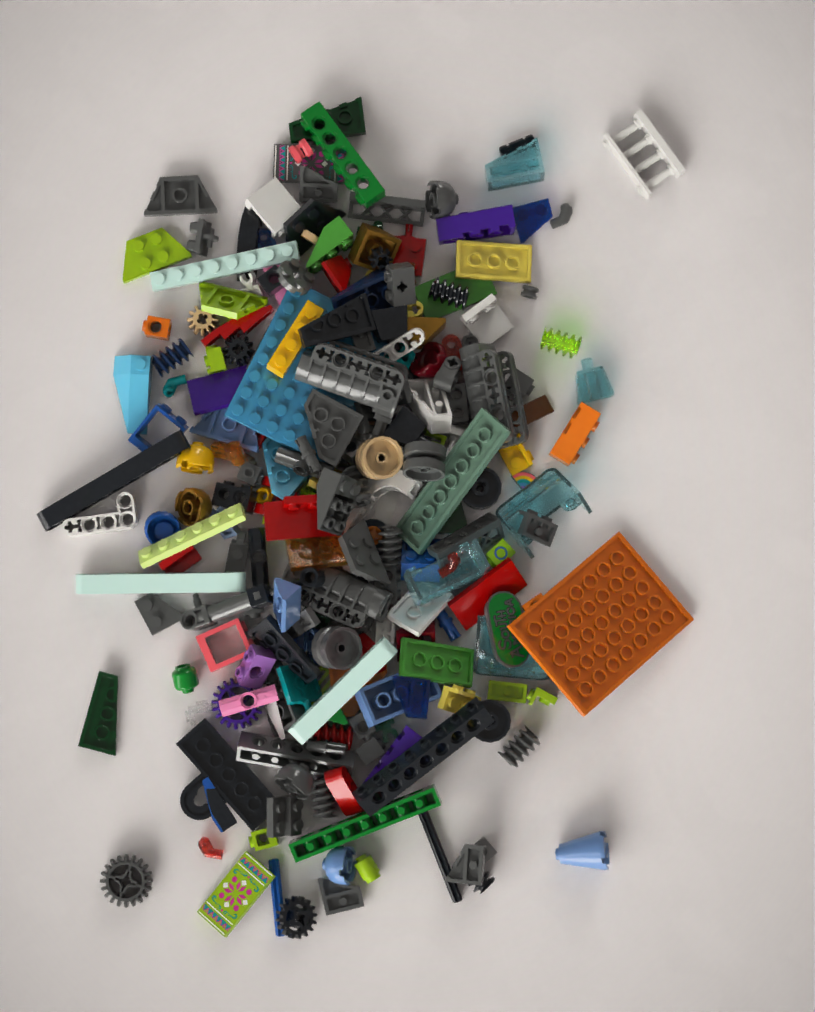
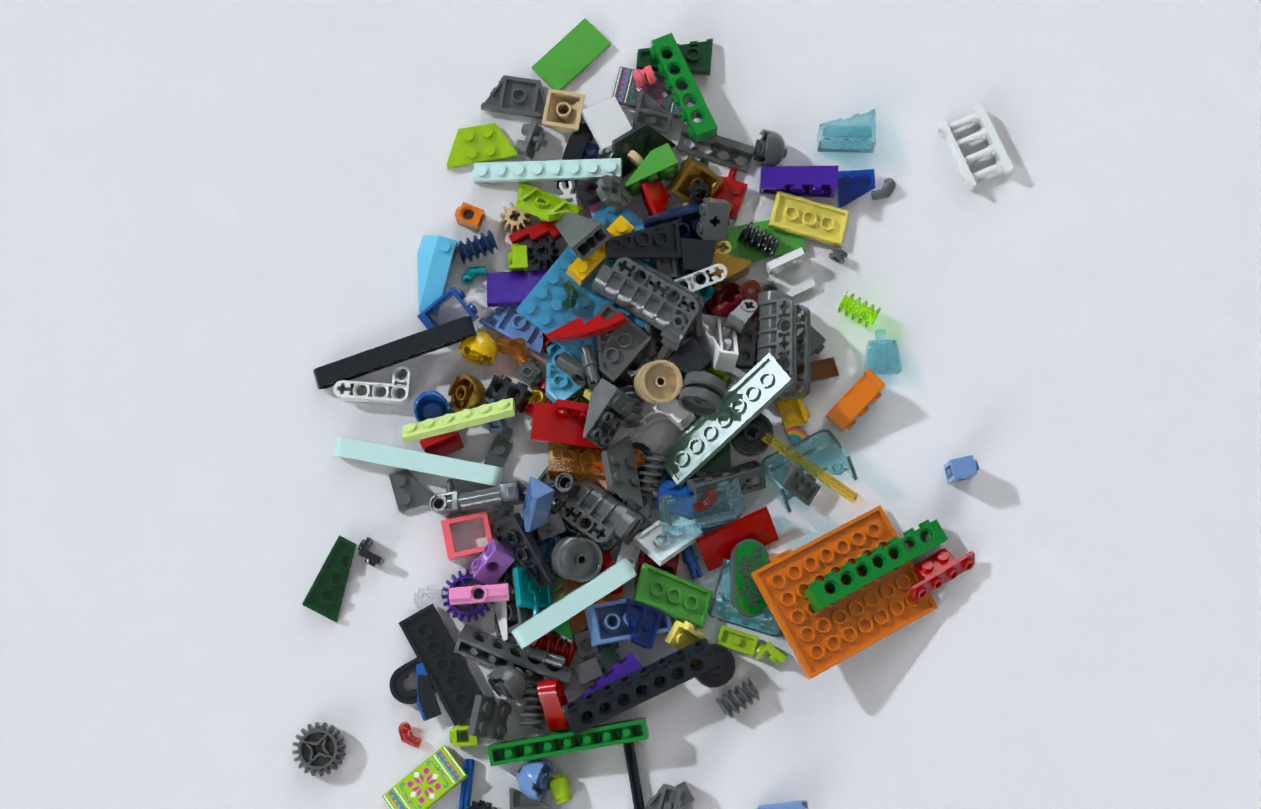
camera: 15 degrees right, 5 degrees down
green head [172,664,199,694] -> none
black piece [248,528,270,587] -> none
lime brick [485,538,516,568] -> none
black axle [499,134,535,157] -> none
none -> black bracket [358,537,385,567]
none -> bright green tile [532,19,611,90]
none -> tan slope [541,88,585,134]
none -> red slope [546,312,628,343]
none -> dark grey slope [554,212,613,262]
none -> clear green arm [562,281,578,310]
none -> clear yellow axle [762,432,858,502]
none -> green brick [804,519,948,613]
none -> red bracket [910,548,975,602]
none -> medium blue brick [943,455,979,484]

